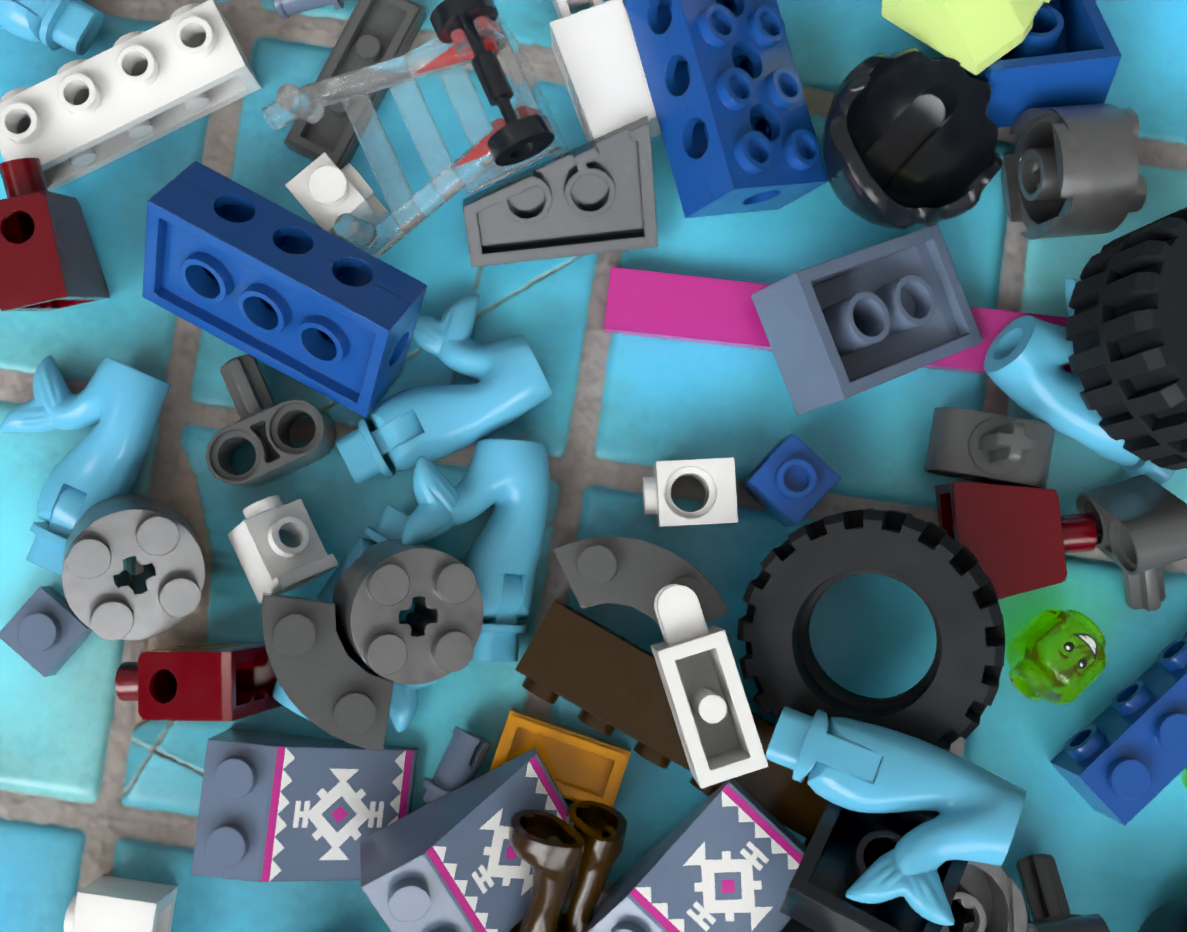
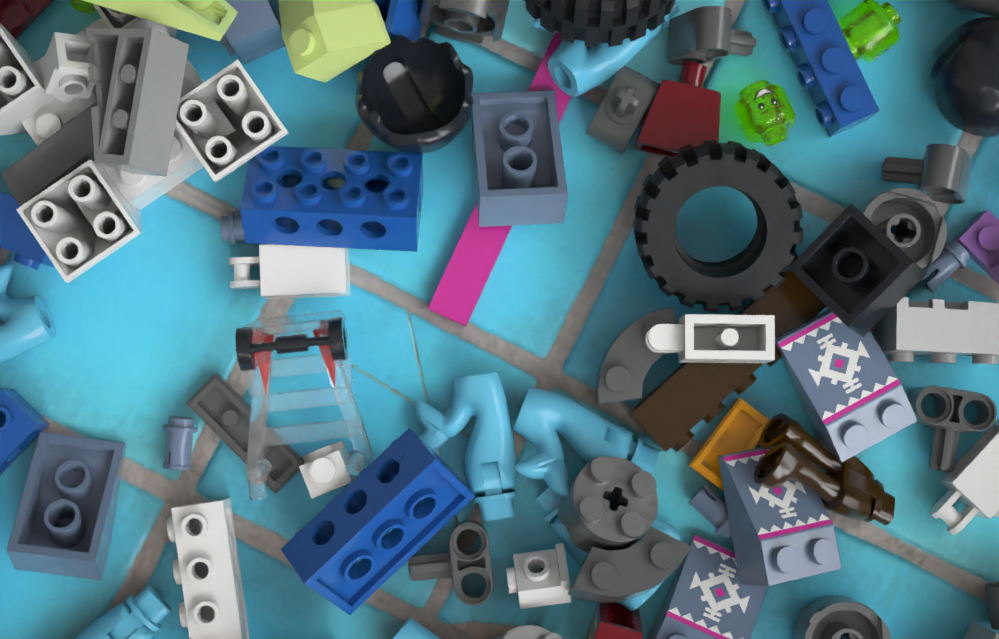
camera: 70 degrees left, 0 degrees up
wing [463,116,658,267] -> none
white brick [642,457,738,528] -> none
blue brick [739,433,841,527] -> none
medium azure piece [765,706,1027,926] -> none

